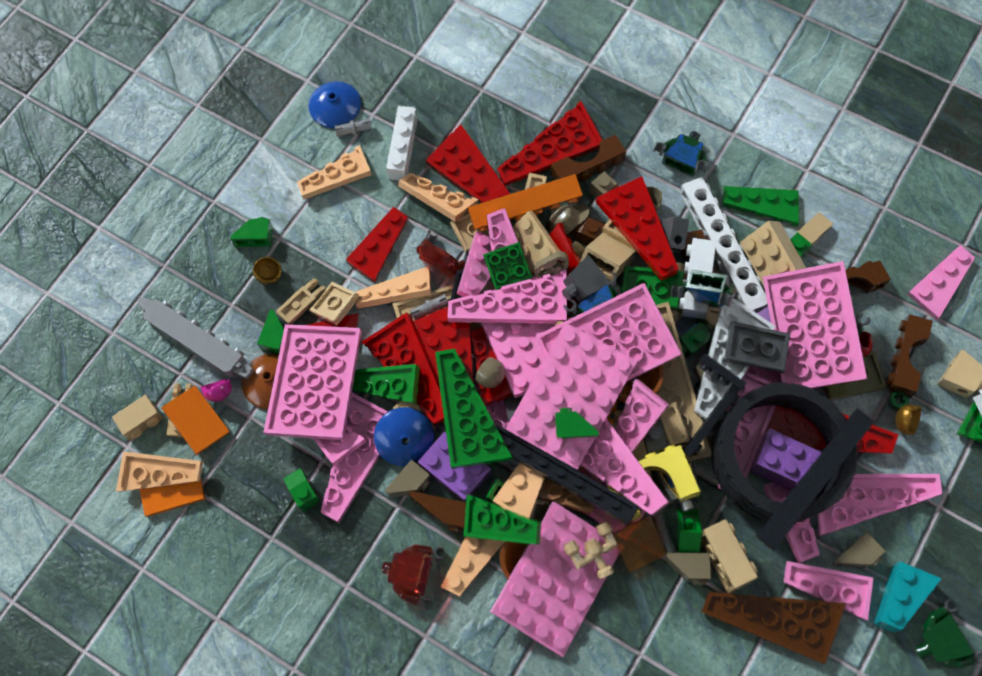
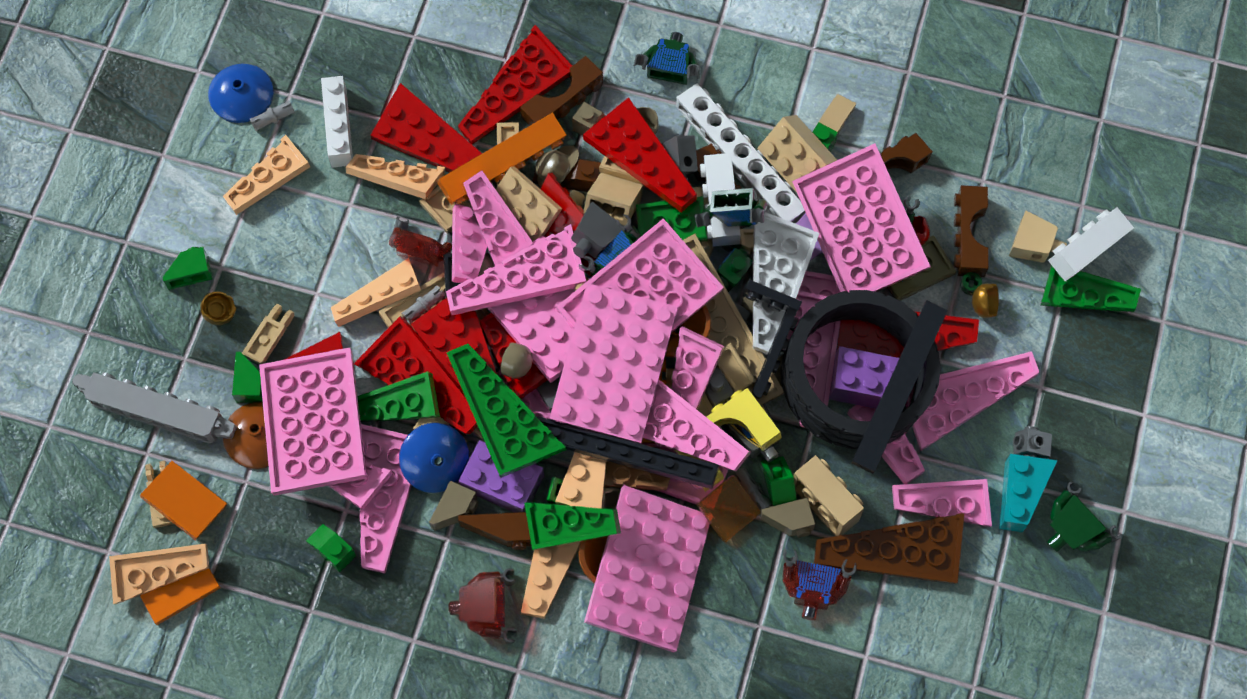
camera: 20 degrees left, 0 degrees up
tan brick [112,394,163,440] -> none
dark pink hair [200,379,232,402] -> none
tan plate [309,282,360,326] -> none
red wing [346,207,408,283] -> none
green tile [483,242,532,290] -> none
dark tan beam [535,251,569,279] -> none
green slope [555,408,599,439] -> none
tan piece [563,521,618,579] -> none
green wing [723,186,799,227] -> none
dark grey tile [724,321,790,373] -> none
dark tan slope [832,532,885,568] -> none
bright pink wing [907,245,975,321] -> none
none -> clear red torso [783,549,857,620]
none -> dark grey brick [1013,426,1052,459]

